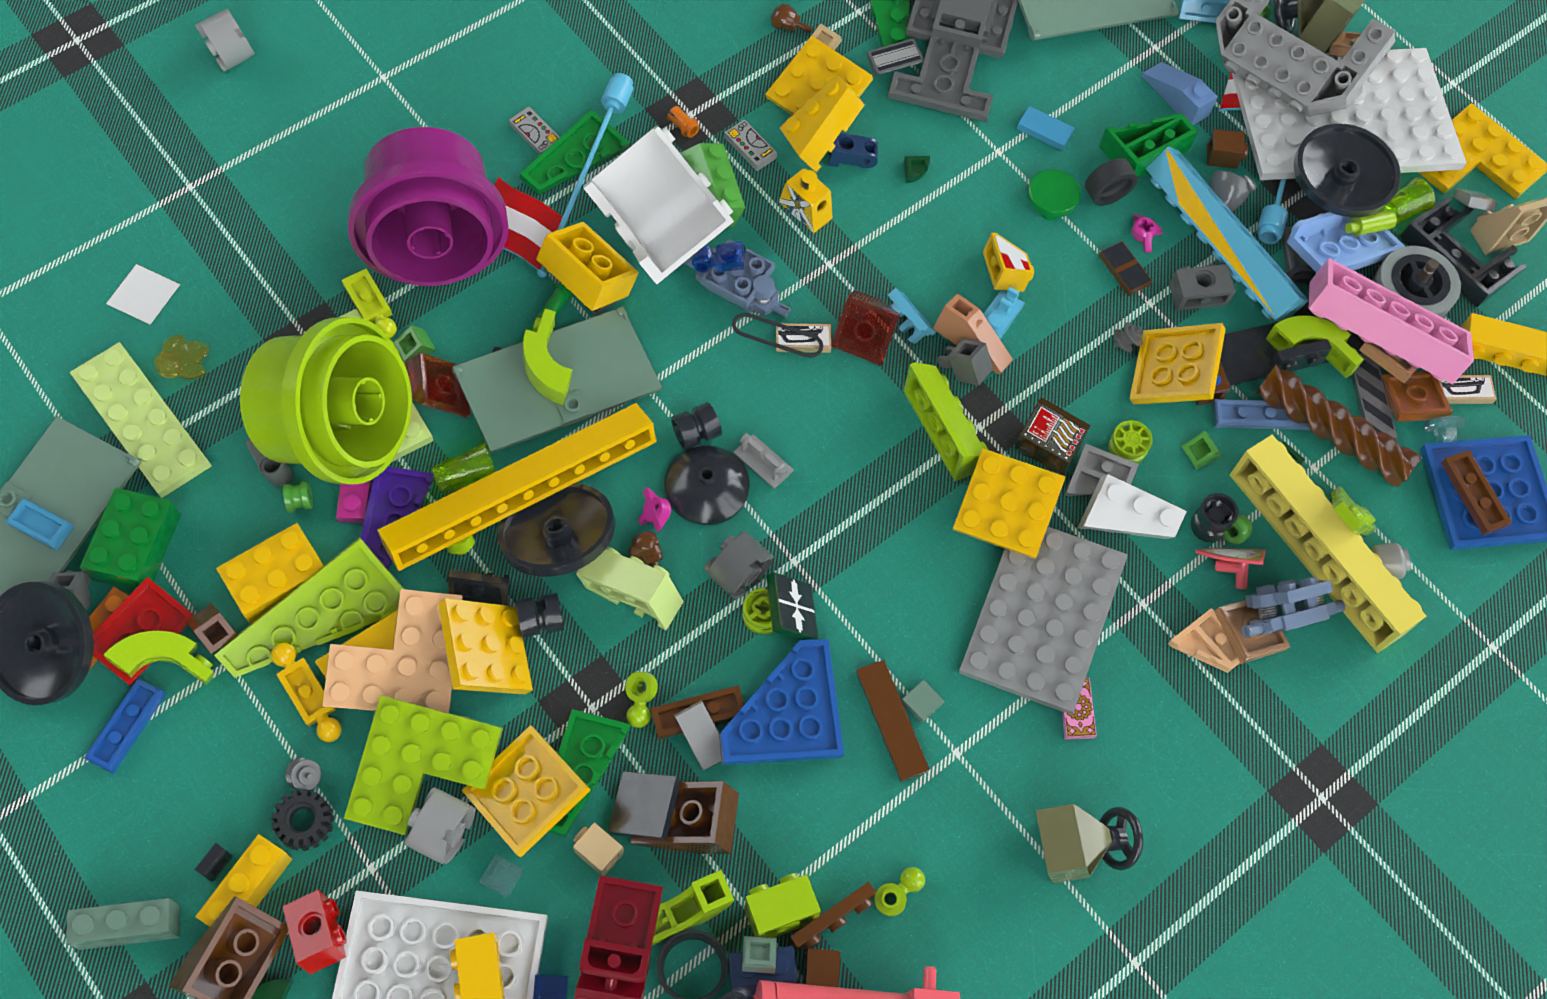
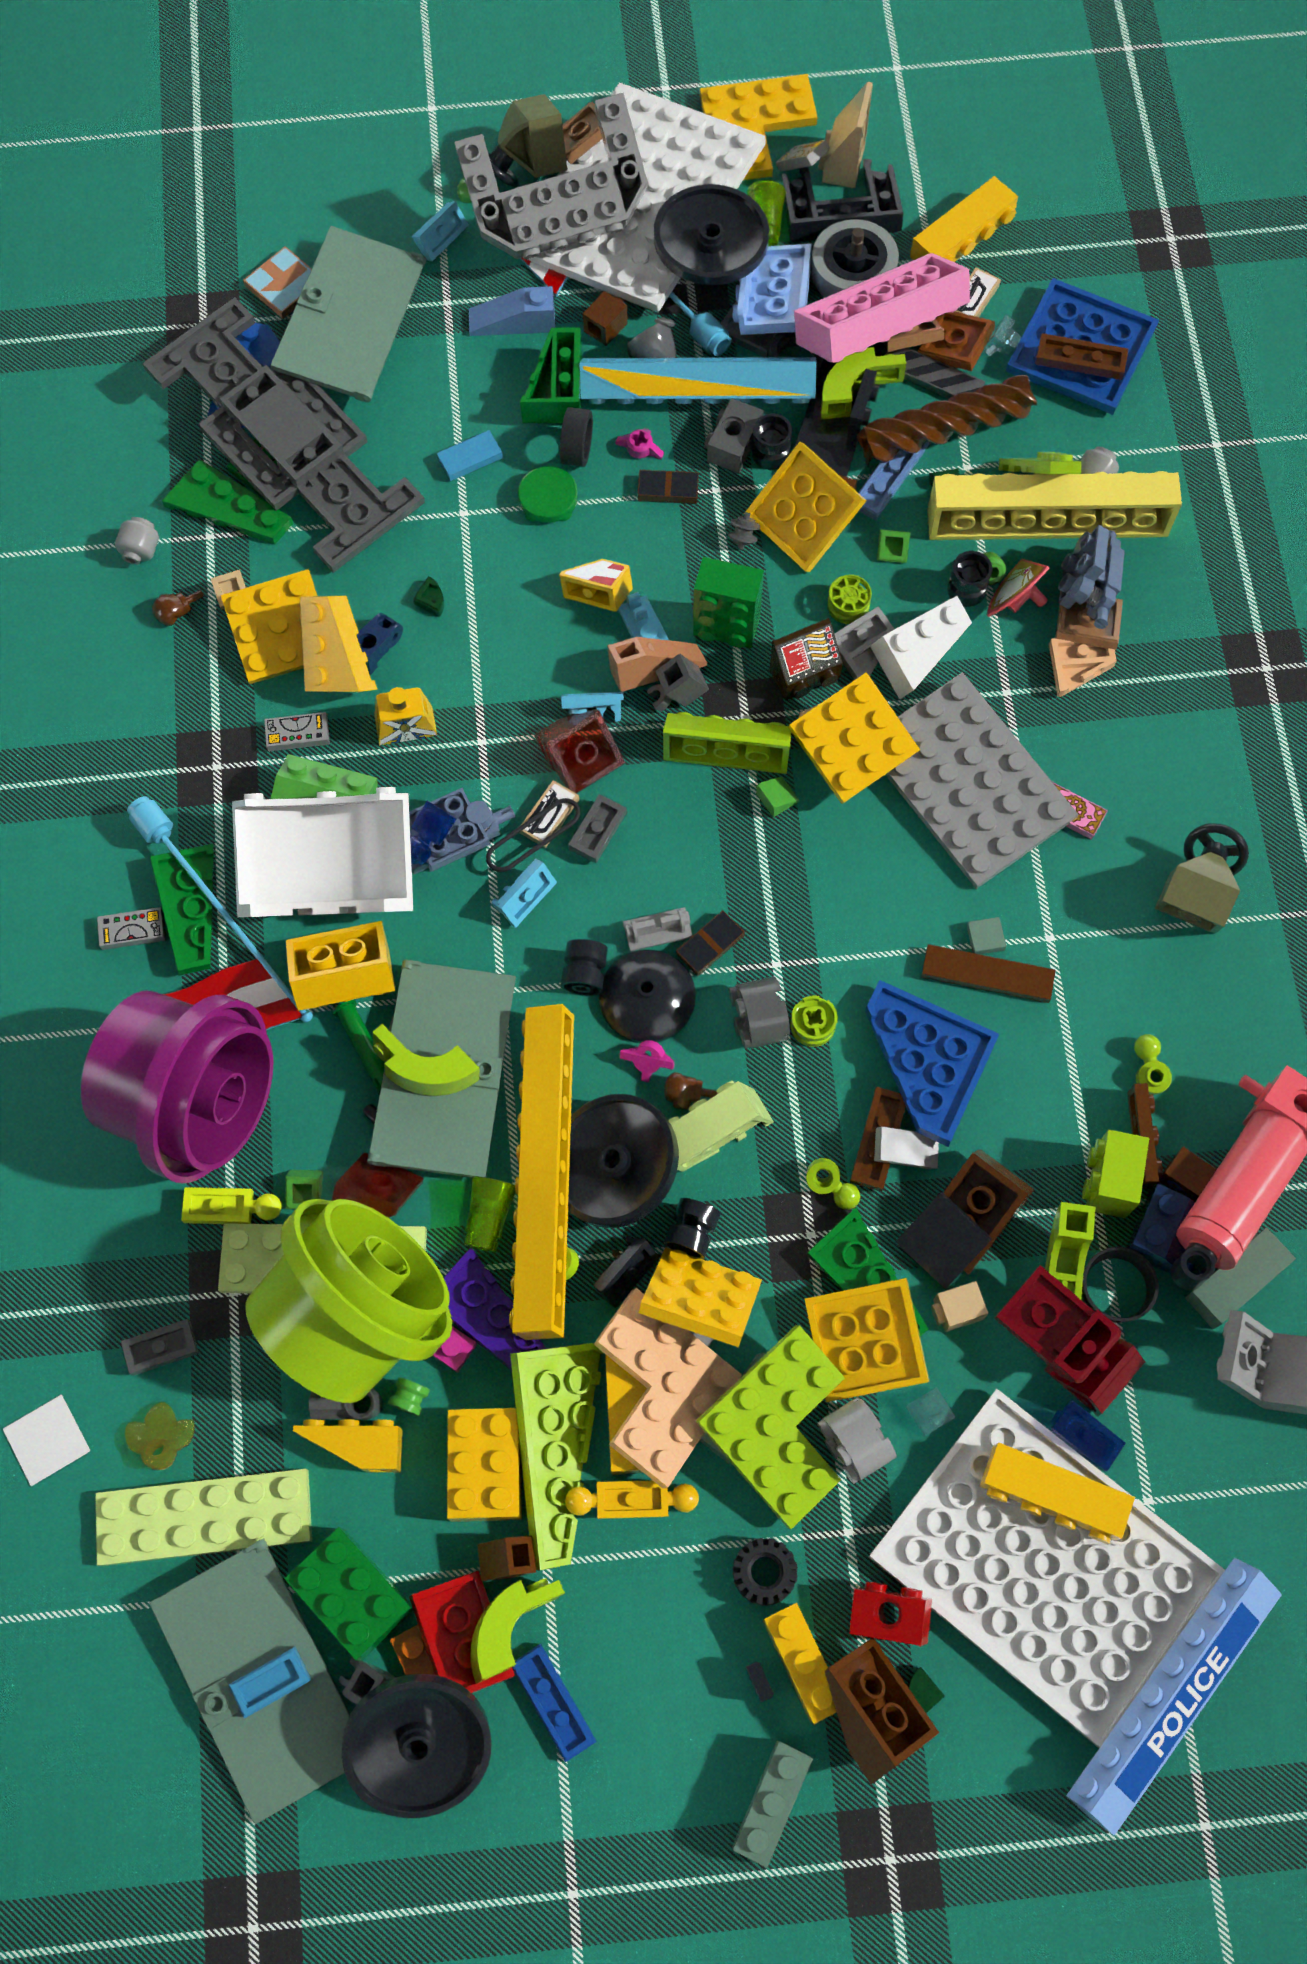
camera: 50 degrees left, 5 degrees up
wheel [285,758,321,791] -> none
orange pin [667,106,699,138] -> none
sand green tile [742,936,777,974] -> none
tile [766,572,819,640] -> none
slope [866,38,924,77] -> none
lime cylinder [1345,210,1397,236] -> none
none -> dark grey plate [121,1319,199,1376]
none -> yellow slope [293,1419,403,1473]
none -> medium azure plate [492,858,557,928]
none -> dark grey plate [568,794,627,863]
none -> black tile [676,910,745,977]
none -> green brick [693,557,764,648]
none -> black wheel [752,413,792,470]
none -> bright green slope [756,776,799,817]

